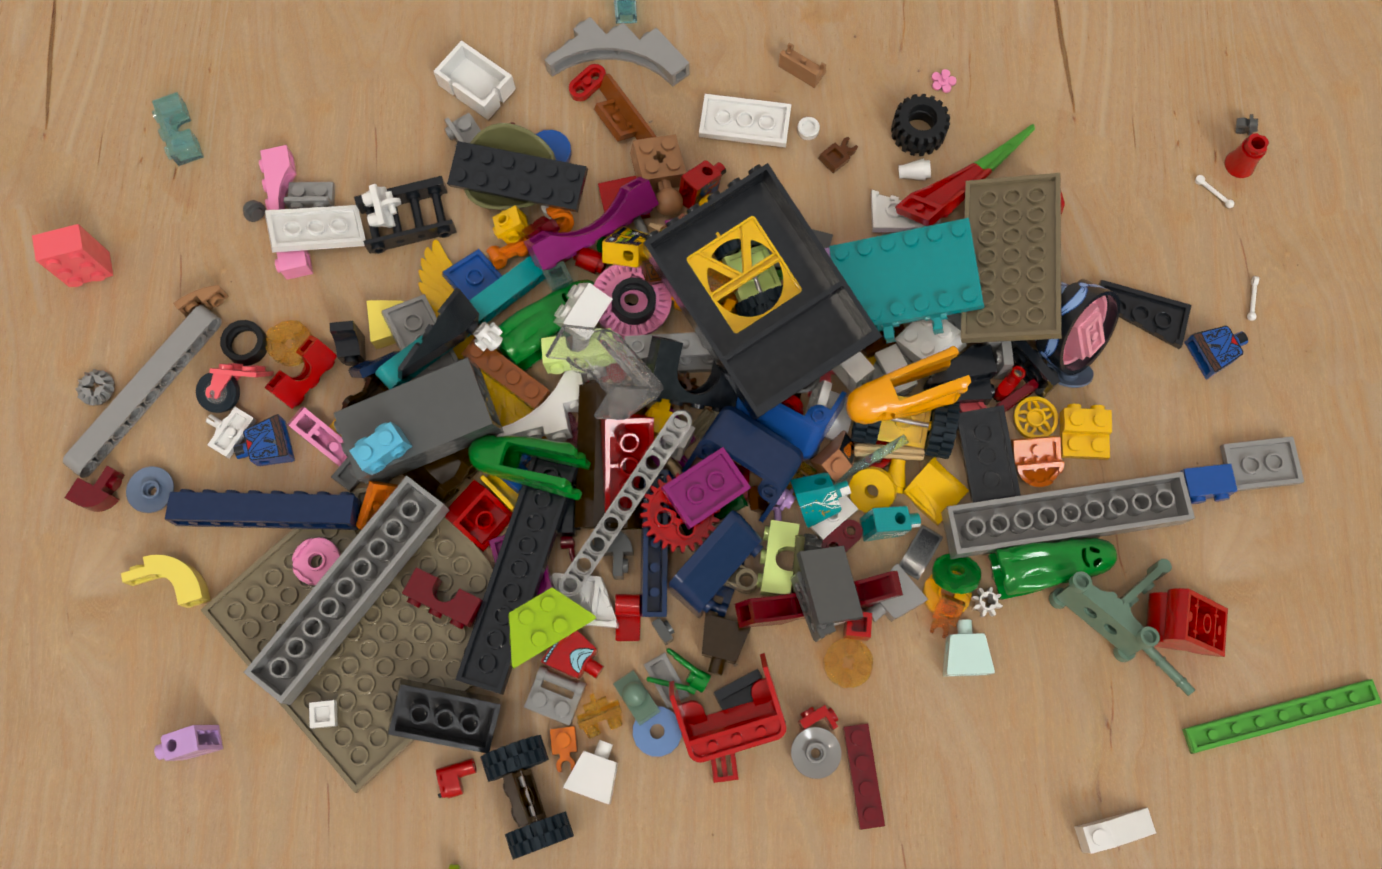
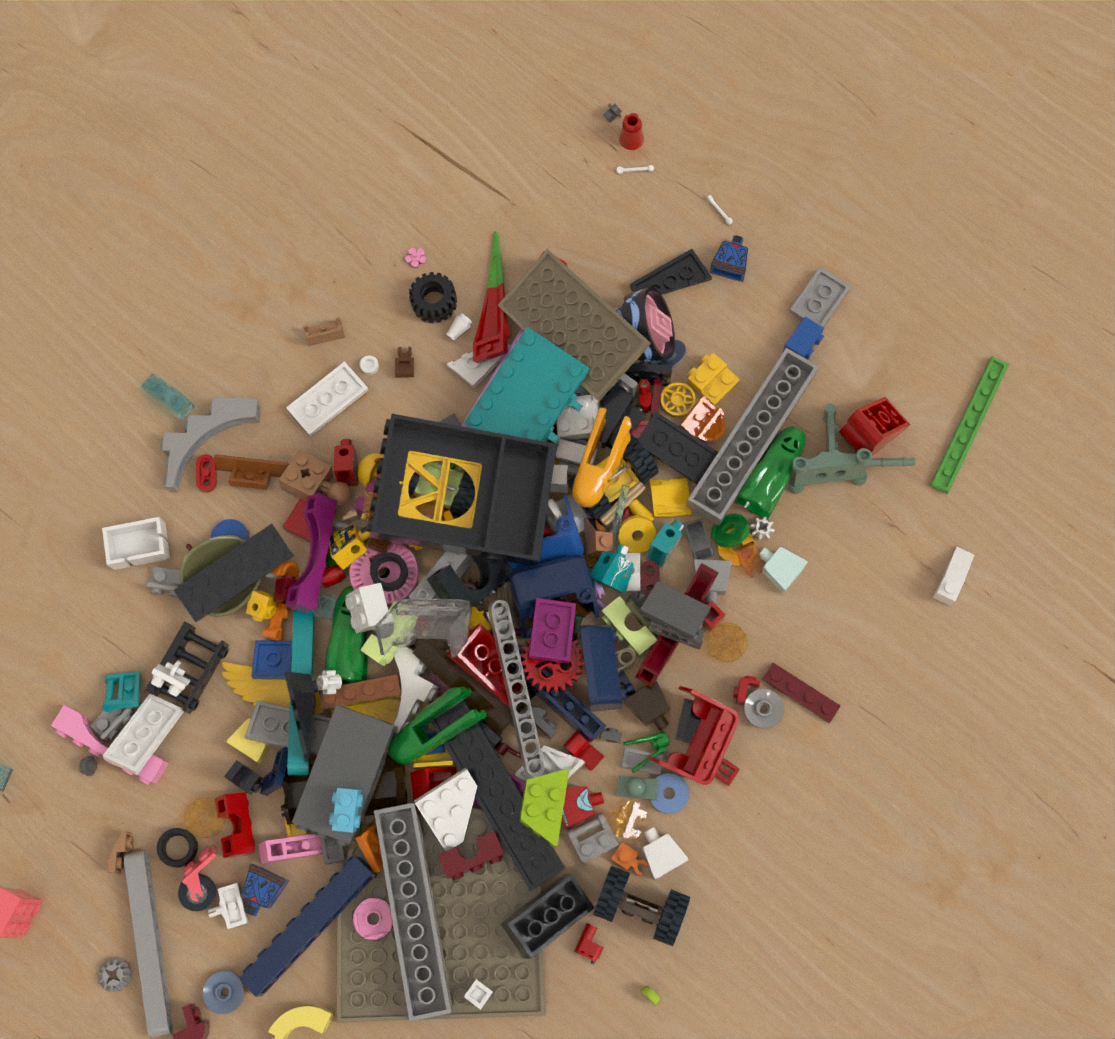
camera: 45 degrees left, 0 degrees up
none -> teal plate [102,671,141,712]
none -> white plate [414,768,477,852]

